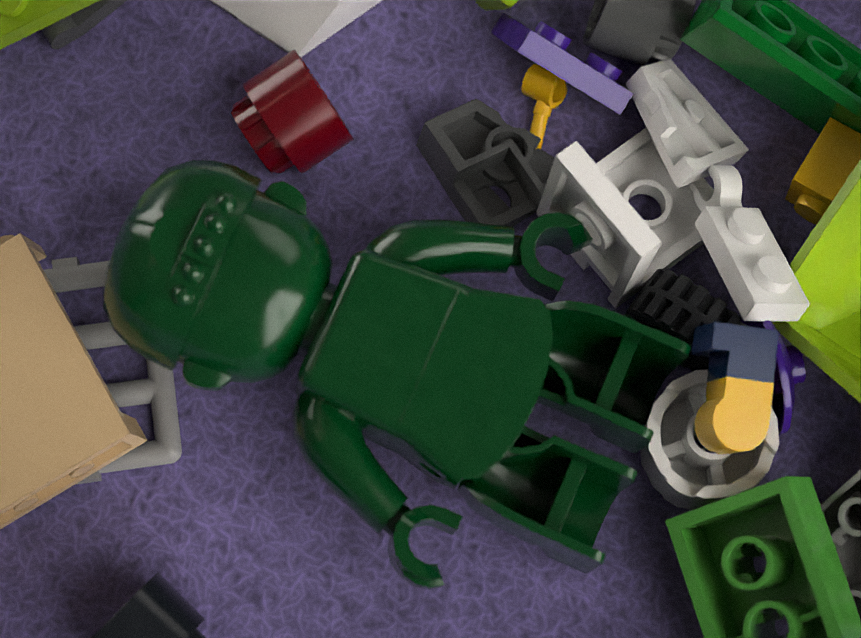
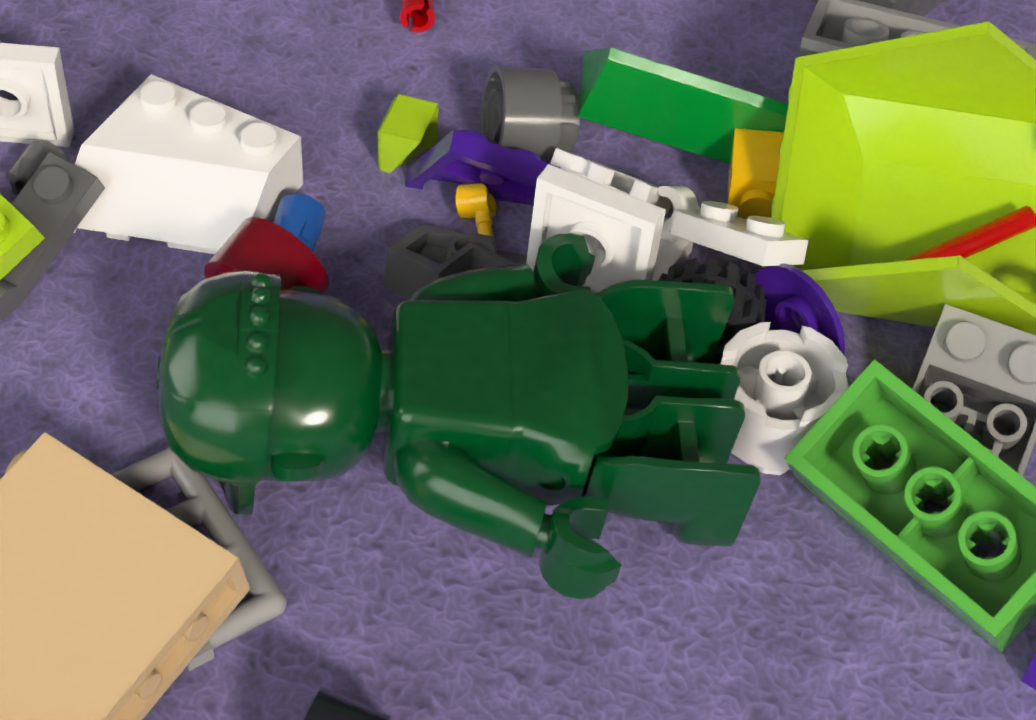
camera: 30 degrees left, 25 degrees down
leg [692,321,779,454] -> none
none -> blue hose [273,194,326,252]

